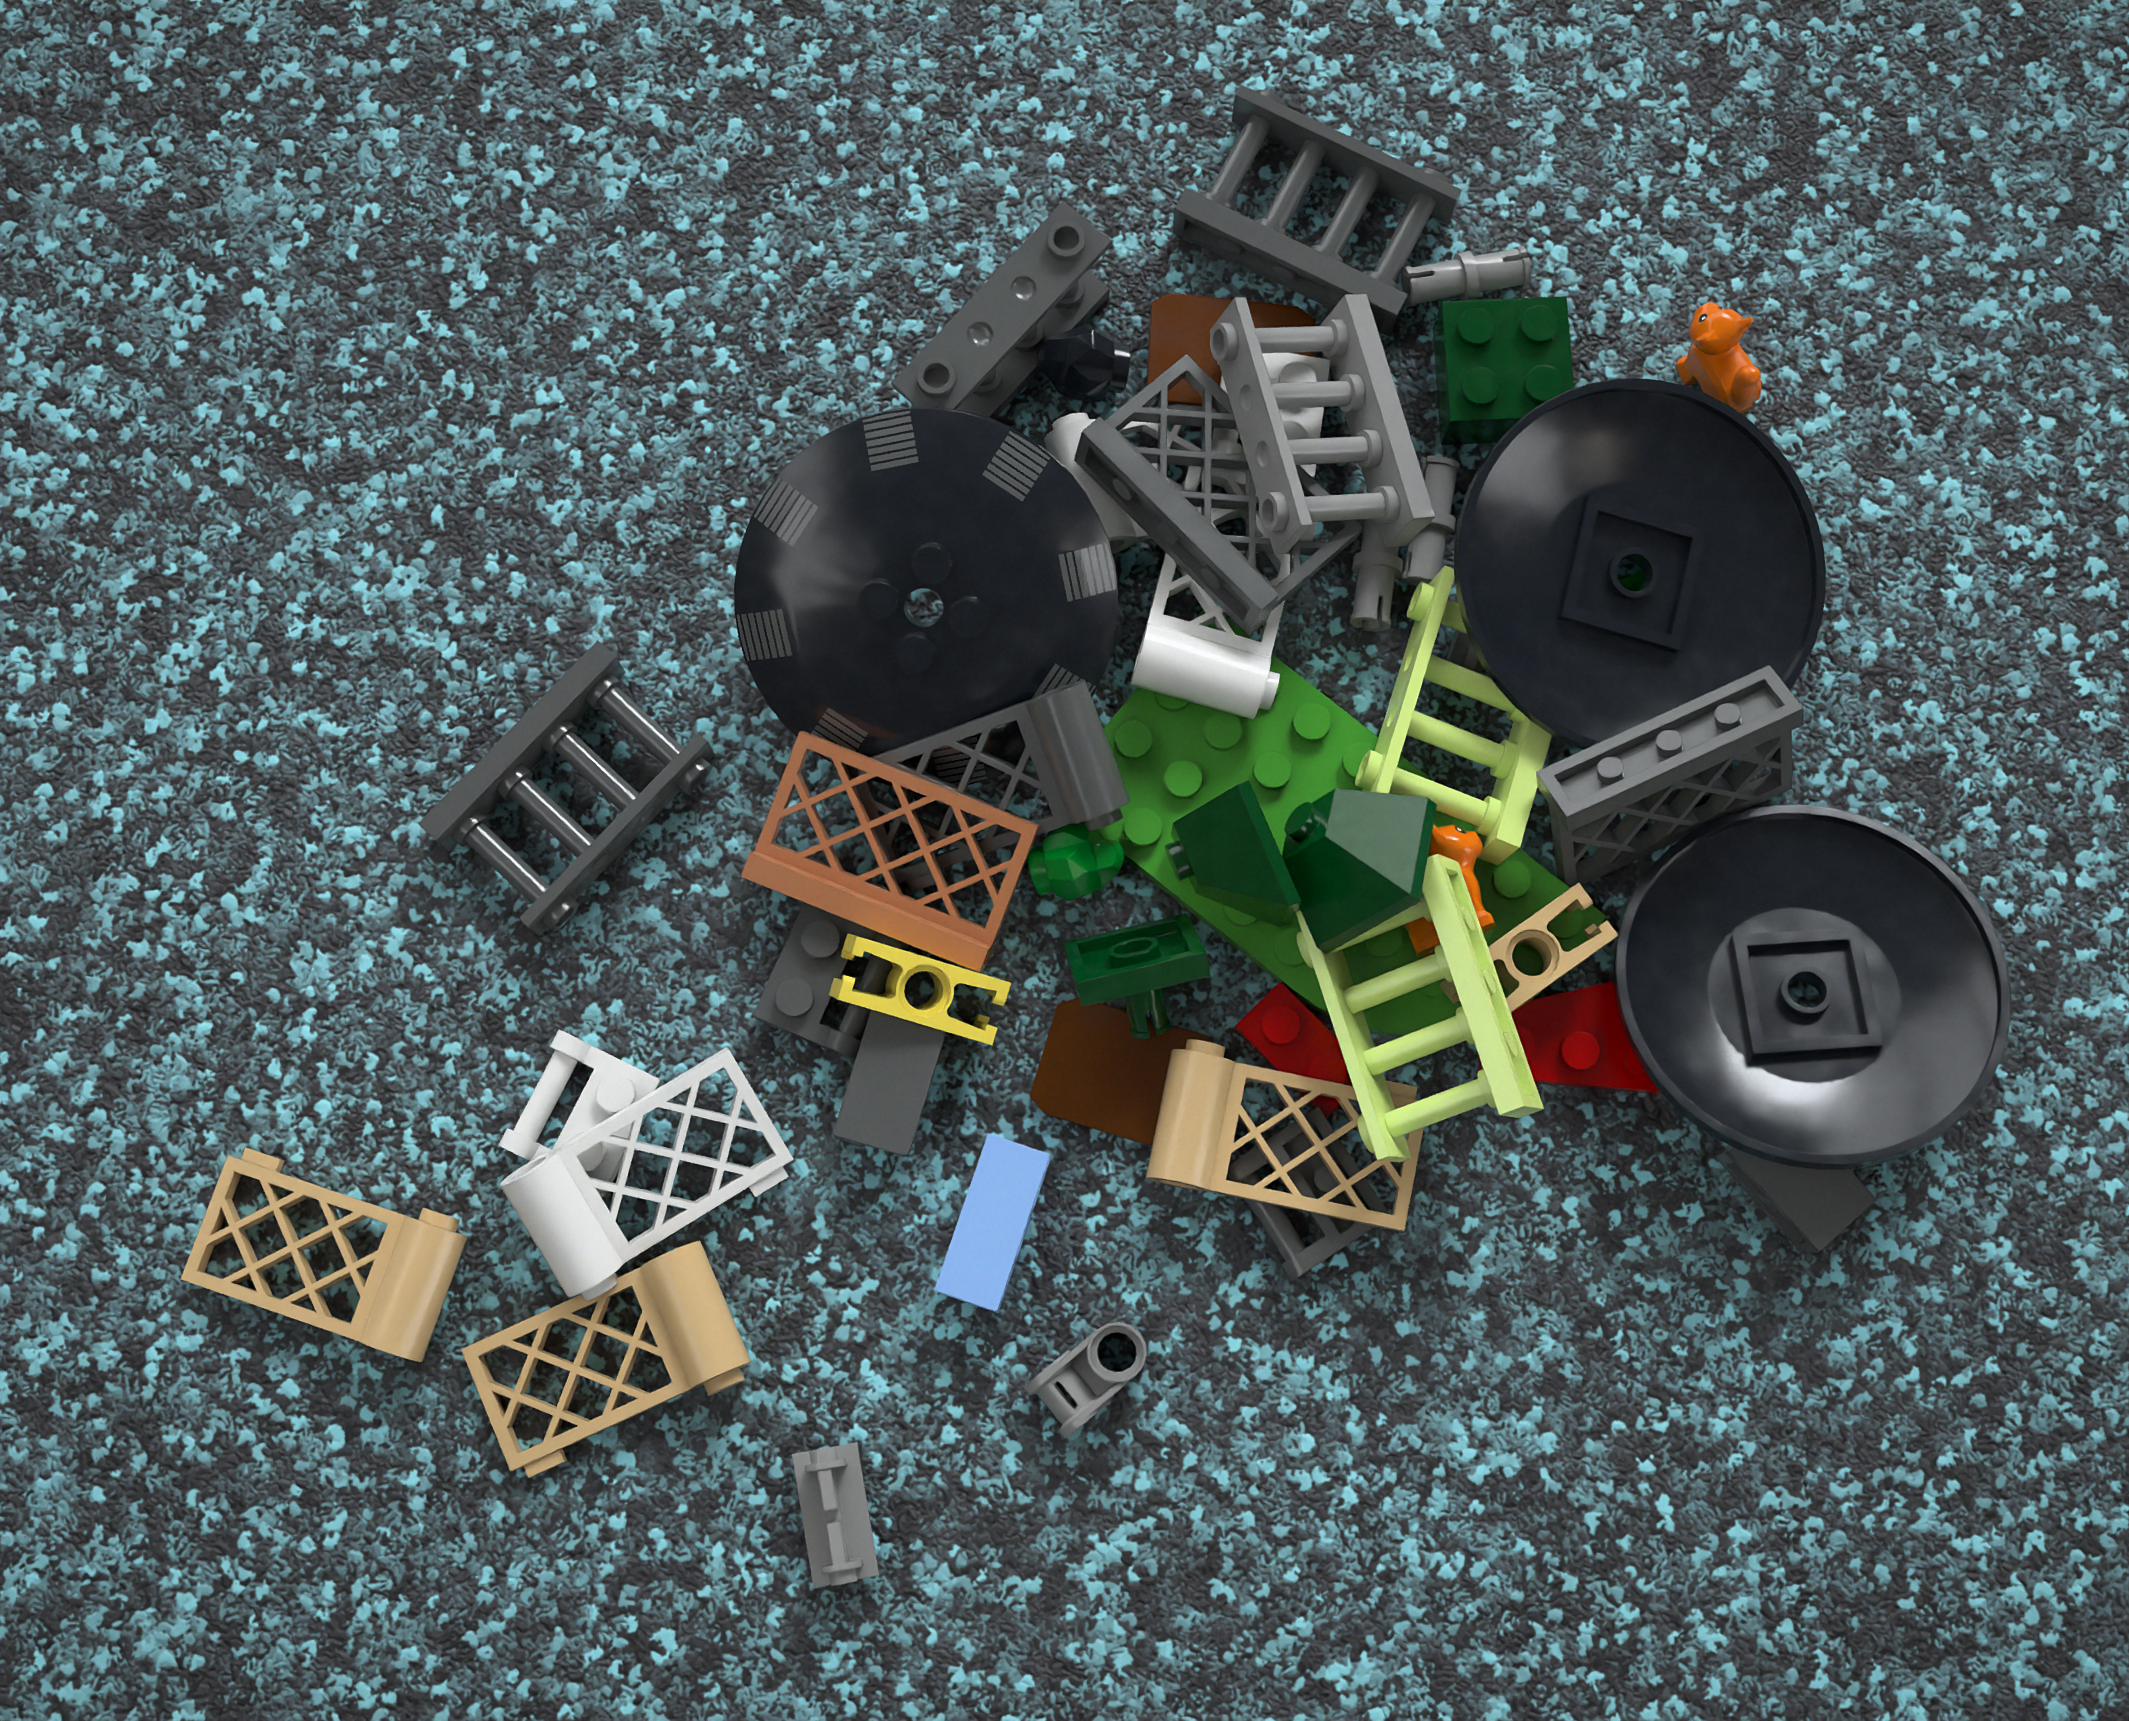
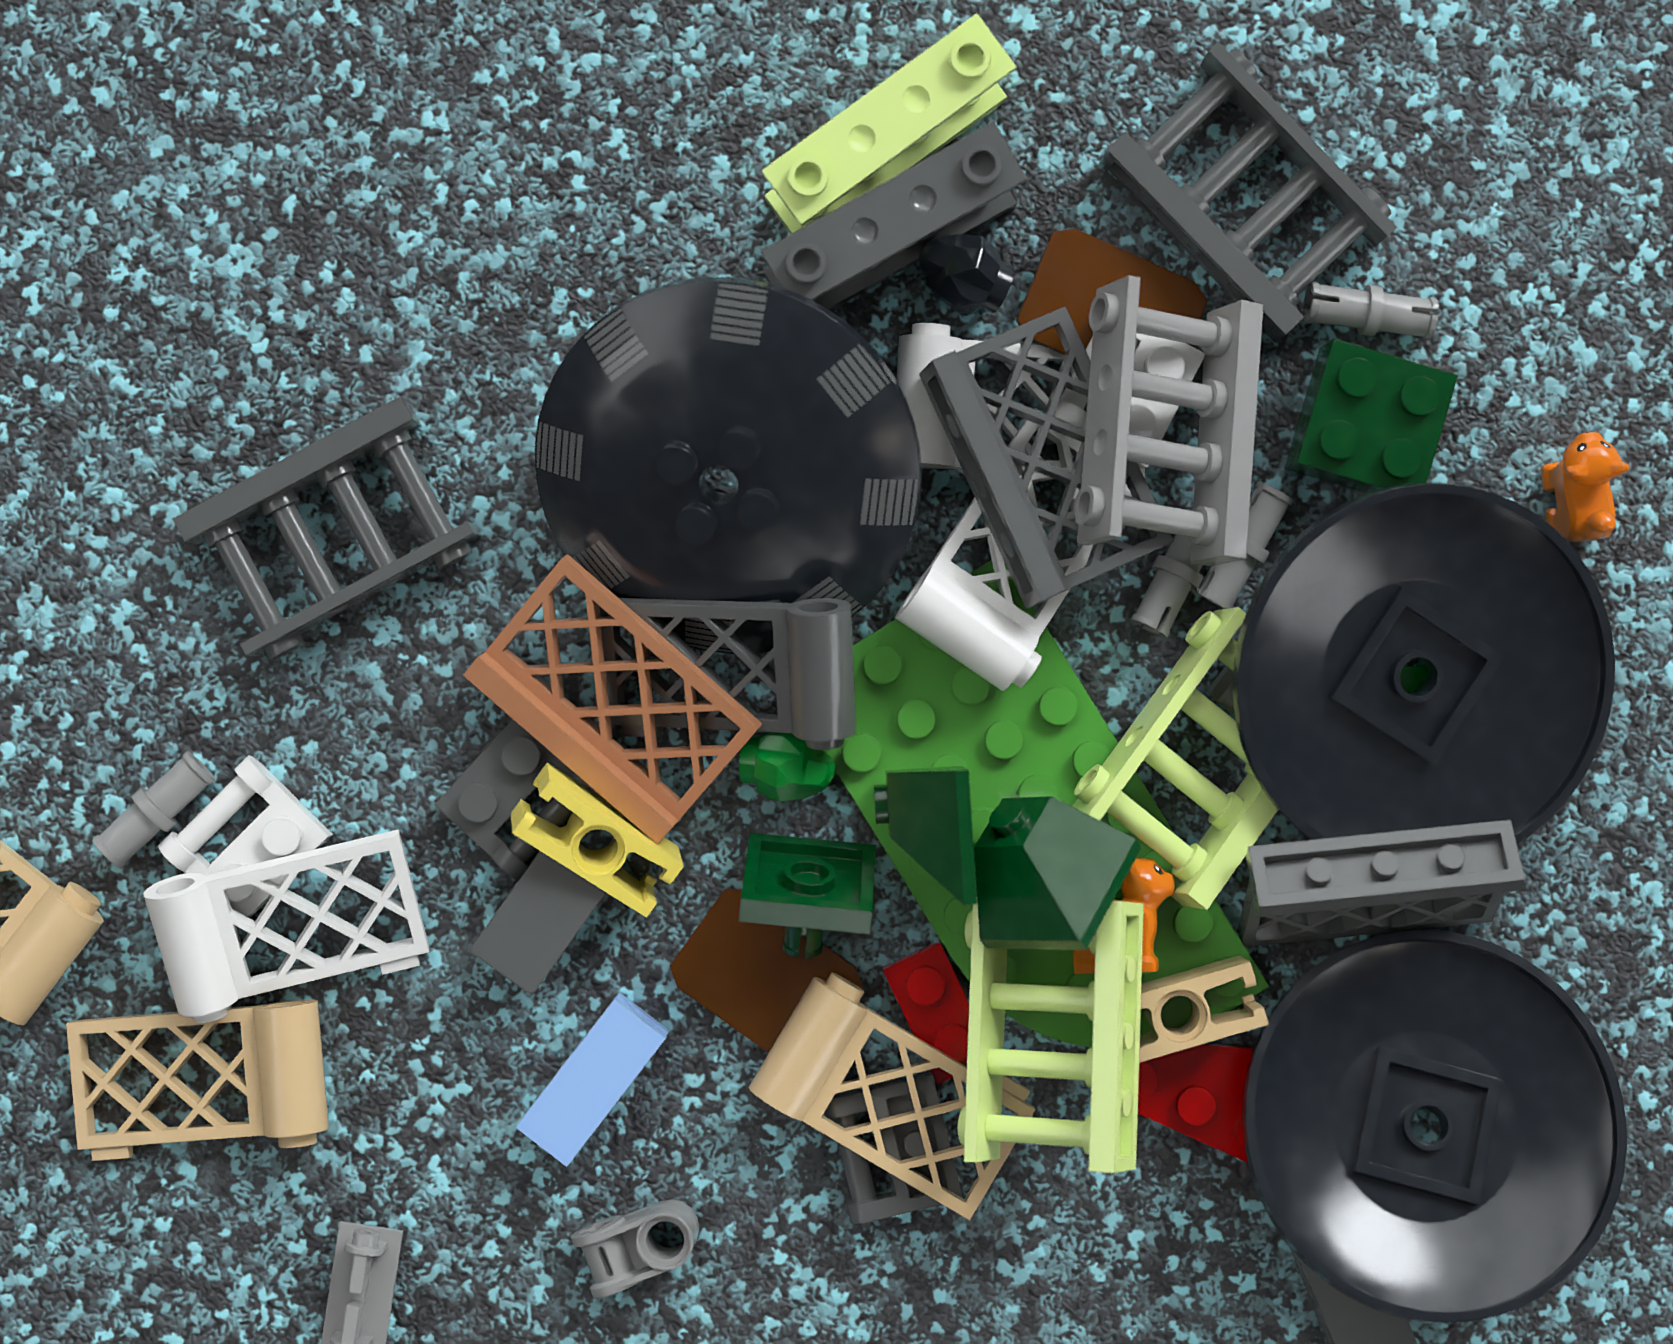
camera: 10 degrees right, 10 degrees up
none -> light grey pin [93,751,216,869]
none -> yellowish green fence [762,13,1016,235]

